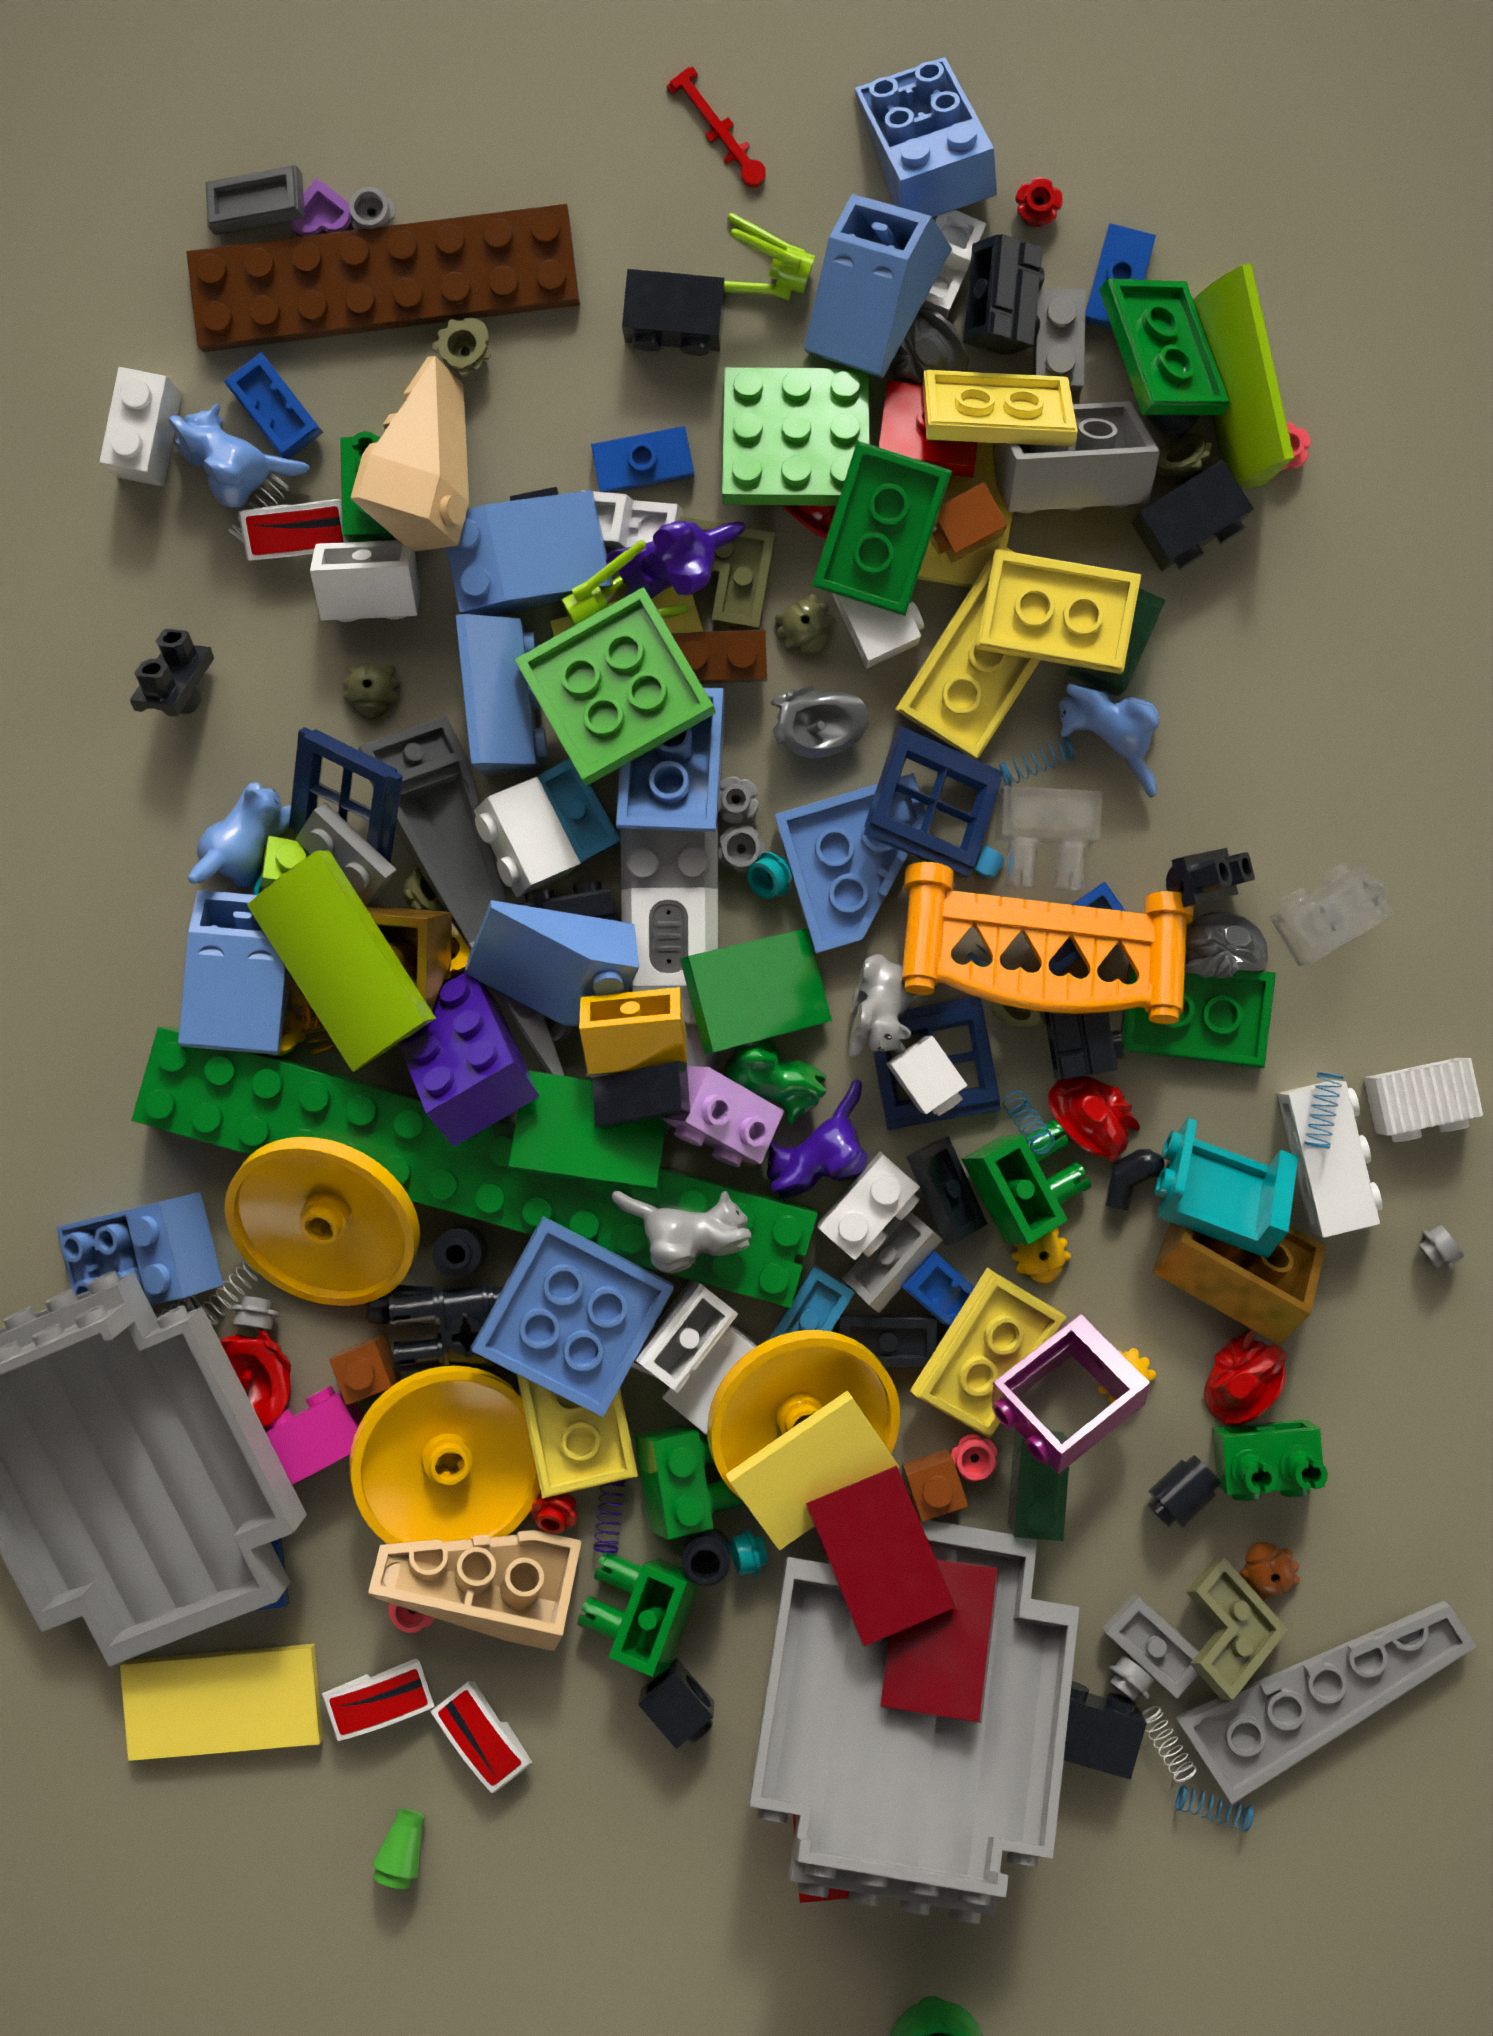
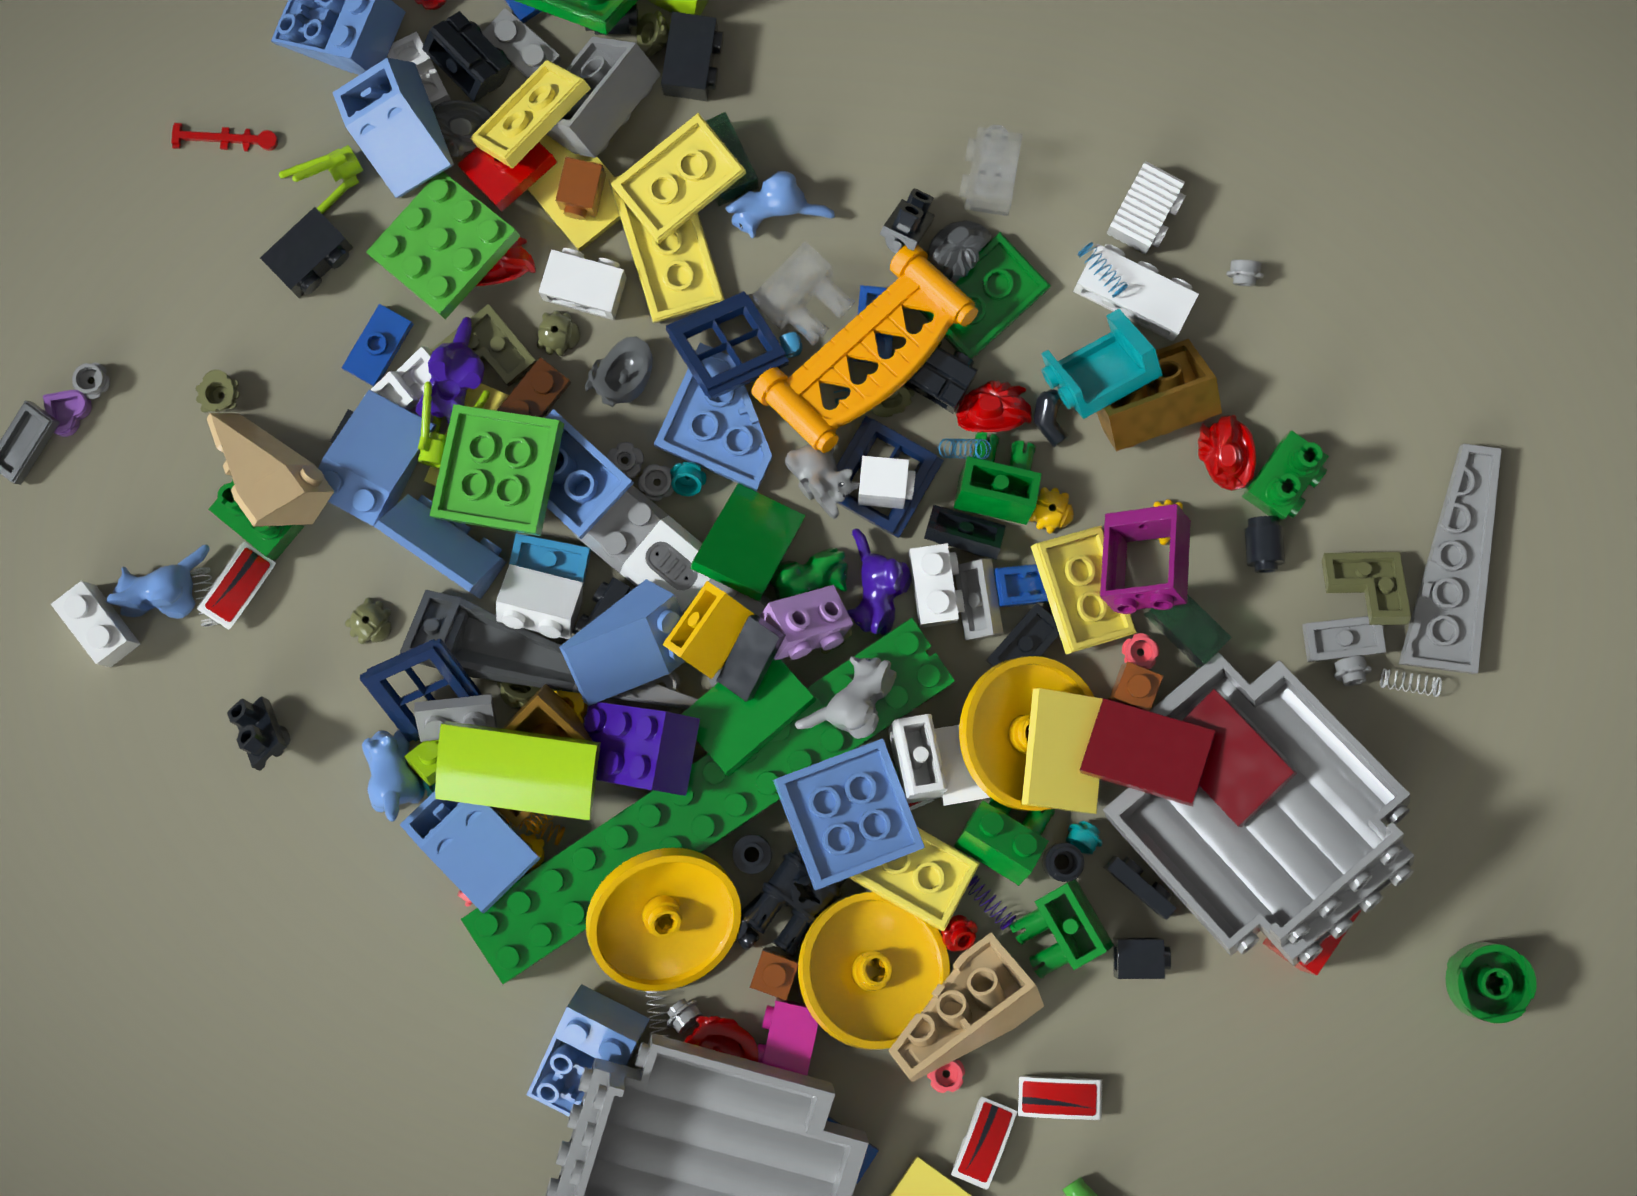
camera: 45 degrees left, 5 degrees down
reddish brown plate [186,204,580,352] -> none
blue plate [223,352,323,459] -> none
white brick [310,540,421,622] -> none
dark azure plate [767,1264,855,1340] -> none
green tile [812,440,952,616] -> none
dark azure piece [999,737,1075,787] -> none
black brick [1064,1681,1147,1780] -> none
dark azure piece [1176,1784,1254,1832] -> none
dark orange animal [1239,1542,1300,1601] -> none
none -> black plate [1103,856,1177,920]

